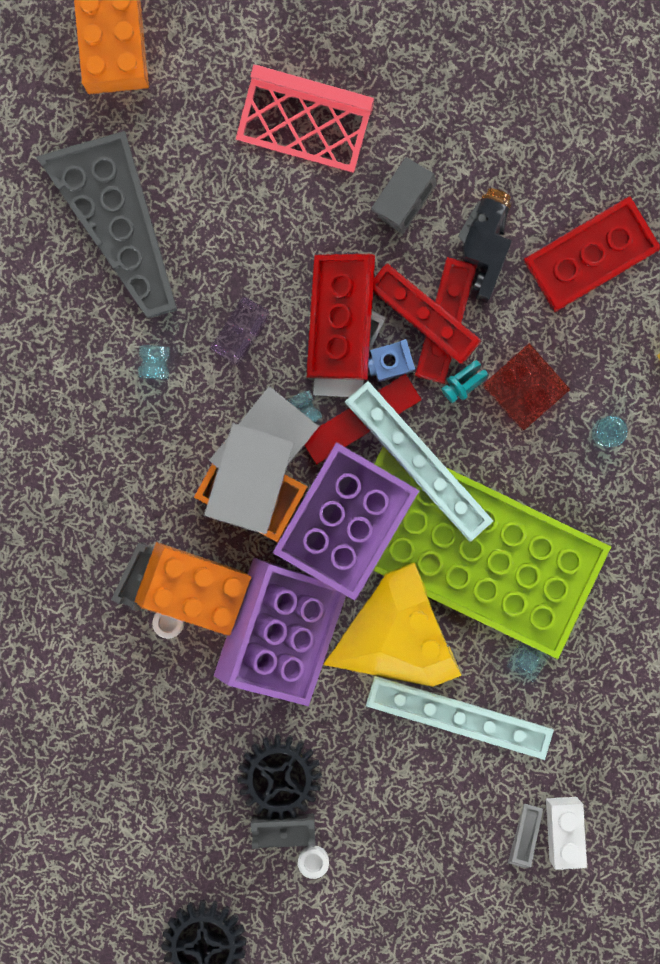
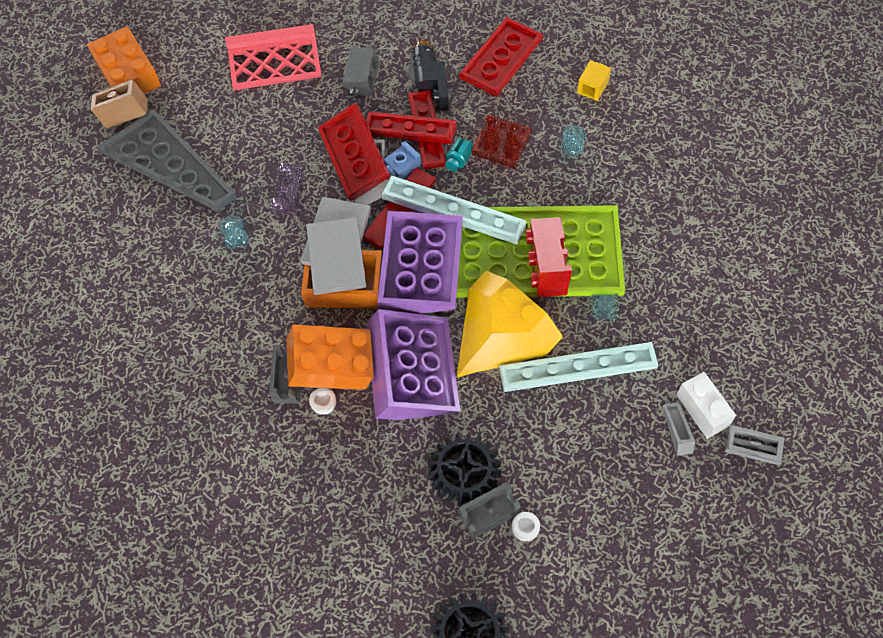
camera: 25 degrees left, 25 degrees down
none -> medium nougat brick [90,79,148,129]
none -> wedge [525,217,572,297]
none -> light grey tile [724,425,785,465]

